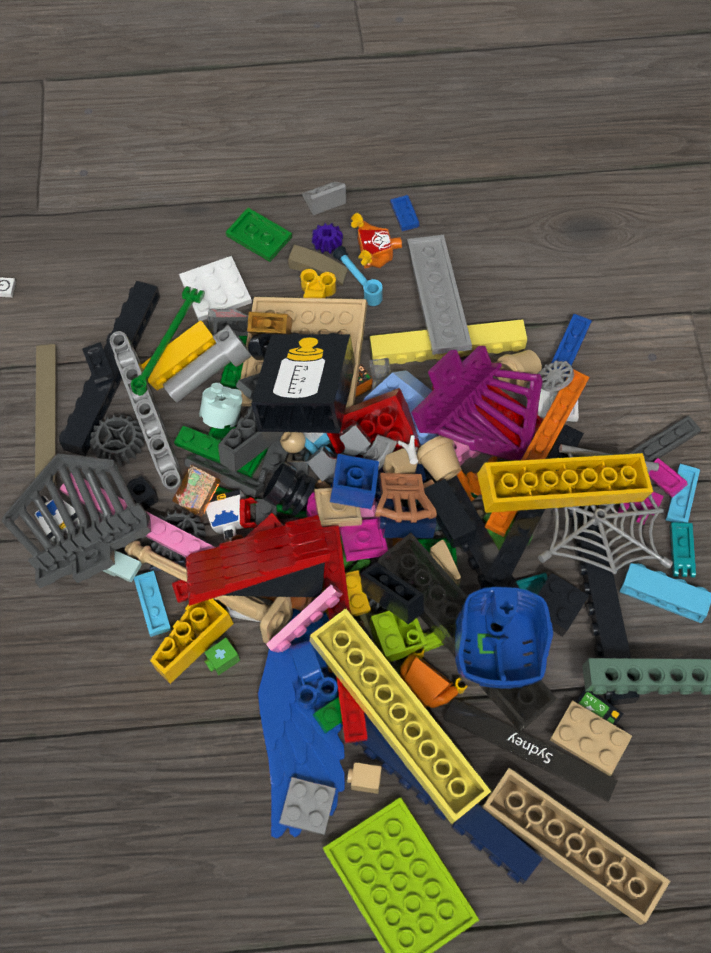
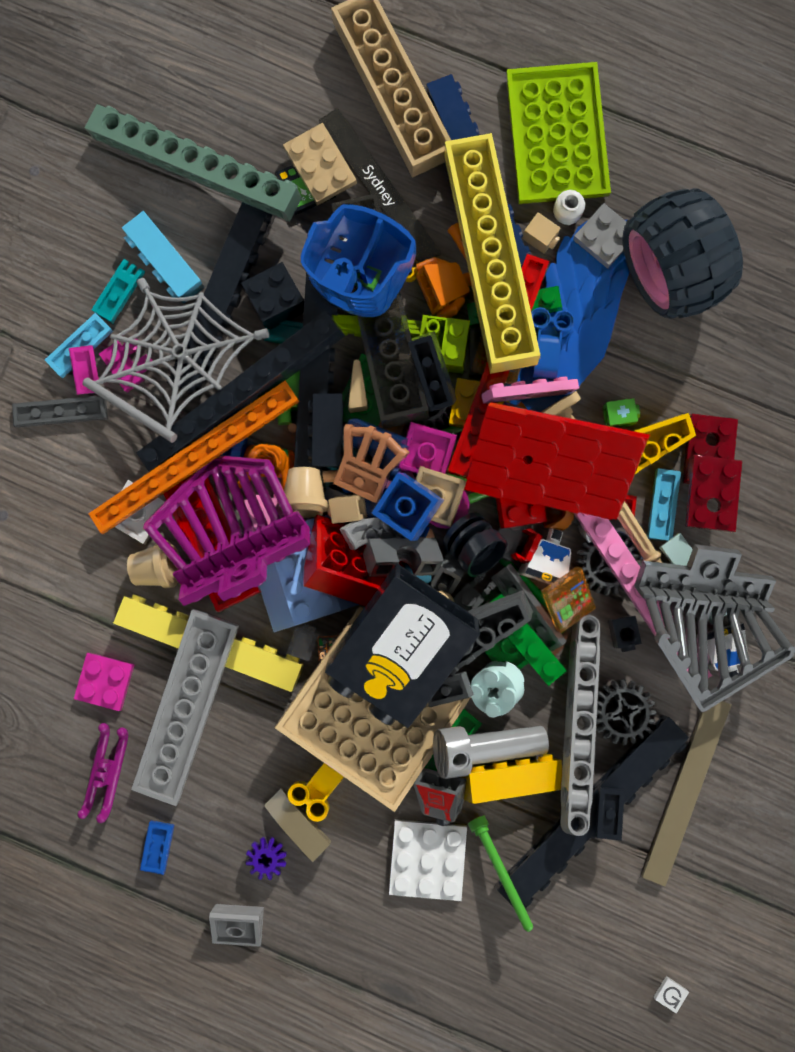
camera: 150 degrees left, 20 degrees up
green hinge [131,286,205,396] -> none
green plate [226,208,292,262] -> none
pearl gold brick [247,312,293,335] -> none
black piece [248,333,271,360] -> none
medium azure piece [333,246,383,306] -> none
torso [351,213,402,269] -> none
white bar [398,435,418,464] -> none
yellow brick [477,453,653,513] -> none
light grey wheel [538,361,574,392] -> none
blue plate [547,314,592,381] -> none
none -> dark pink plate [74,653,135,711]
none -> magenta piece [77,723,129,823]
none -> bright green piece [468,815,533,932]
none -> white head [553,190,585,225]
none -> black wheel [622,188,743,319]
none -> dark red bracket [683,414,742,533]

